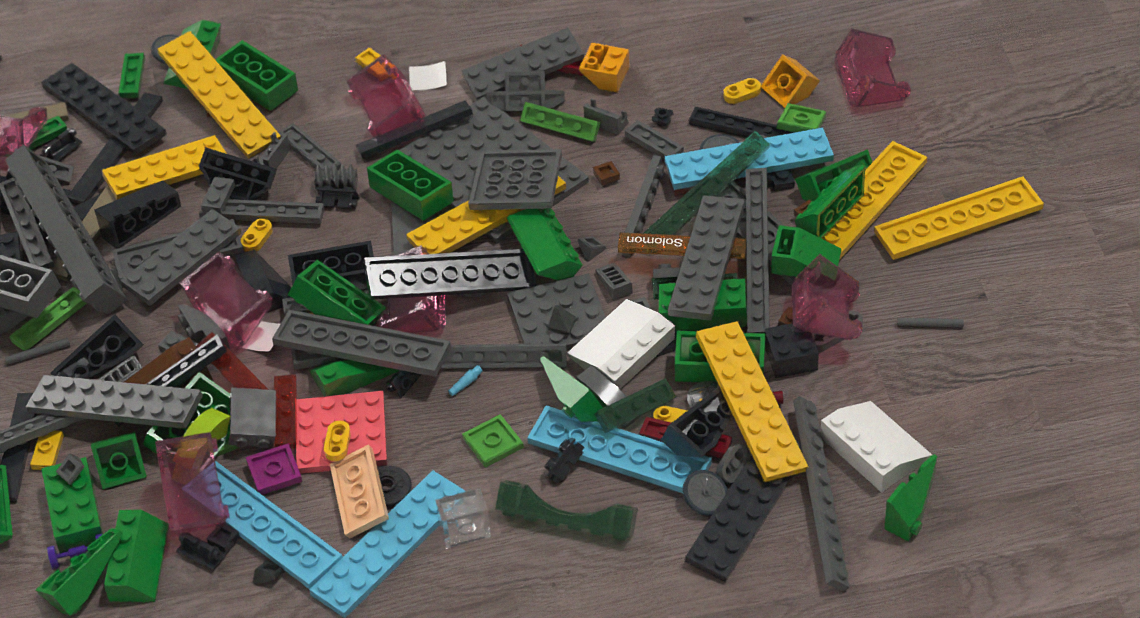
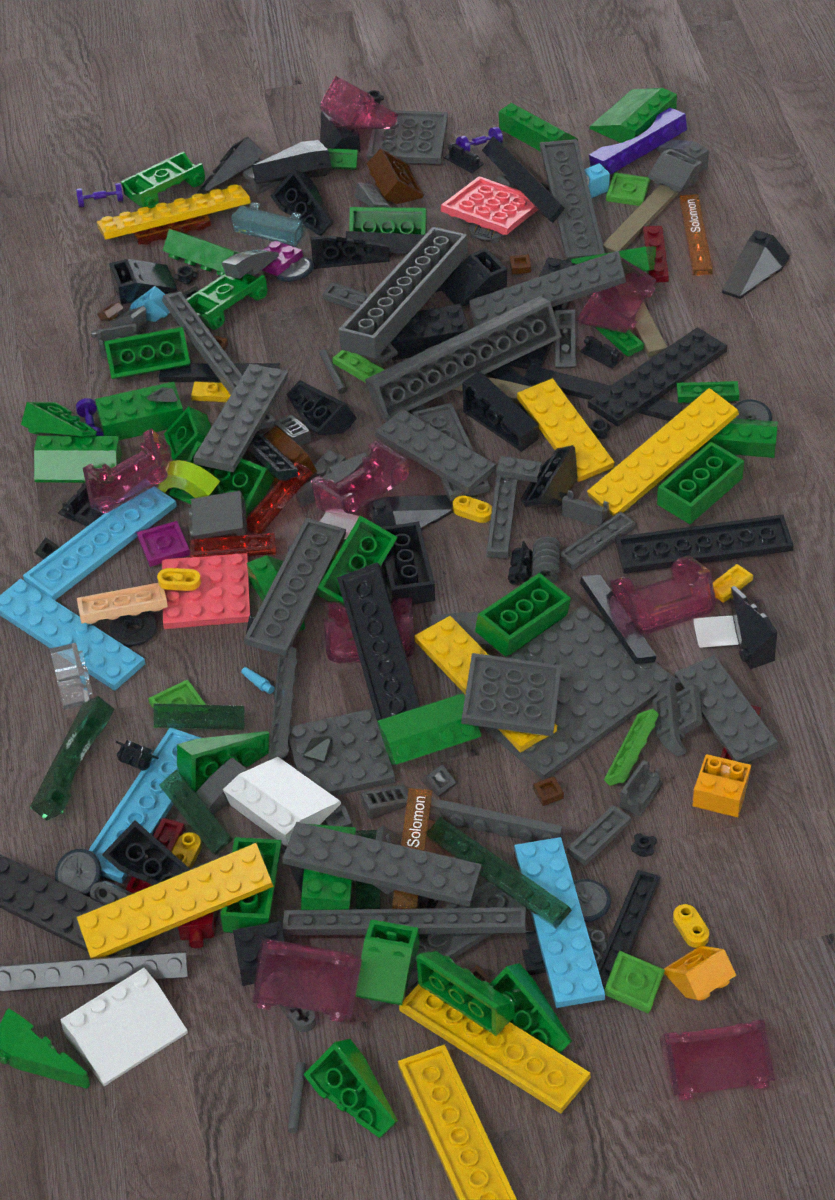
camera: 90 degrees right, 0 degrees up
none -> clear green plate [153,703,245,730]
none -> green wedge [303,1039,398,1138]
none -> black plate [591,419,611,439]
none -> black plate [615,514,793,574]
none -> black wedge [730,586,777,669]

